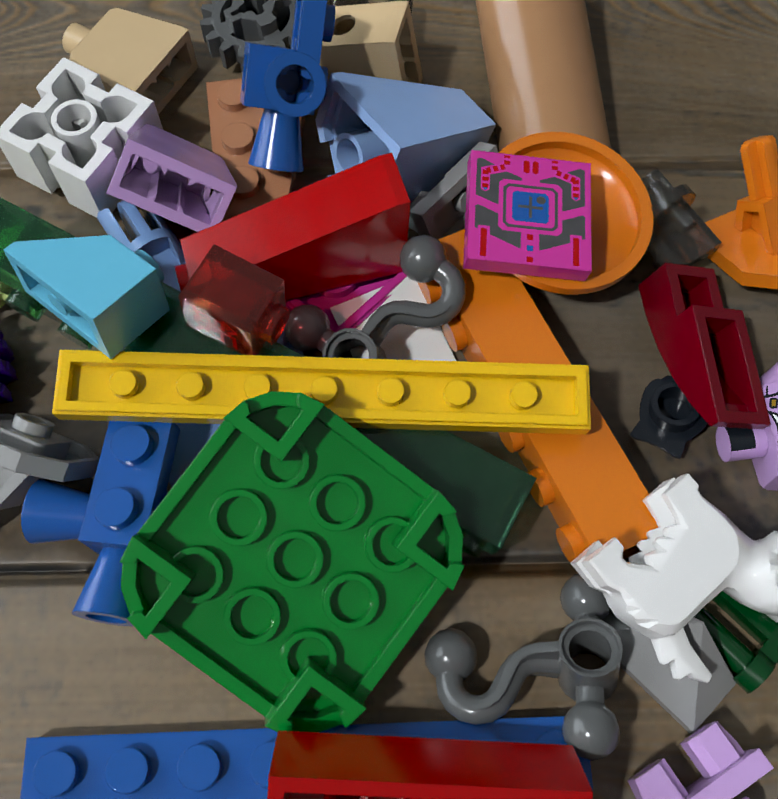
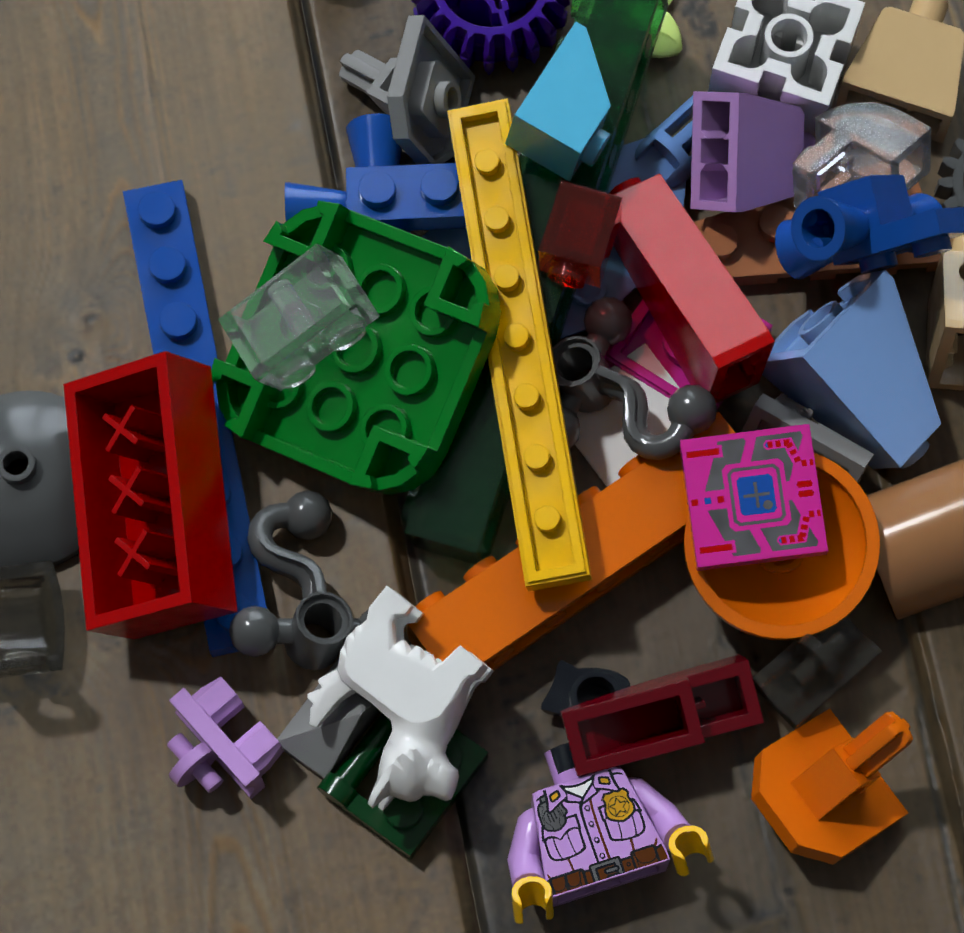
camera: 80 degrees right, 5 degrees up
none -> clear brick [218,243,380,391]
none -> clear brick [792,102,931,208]

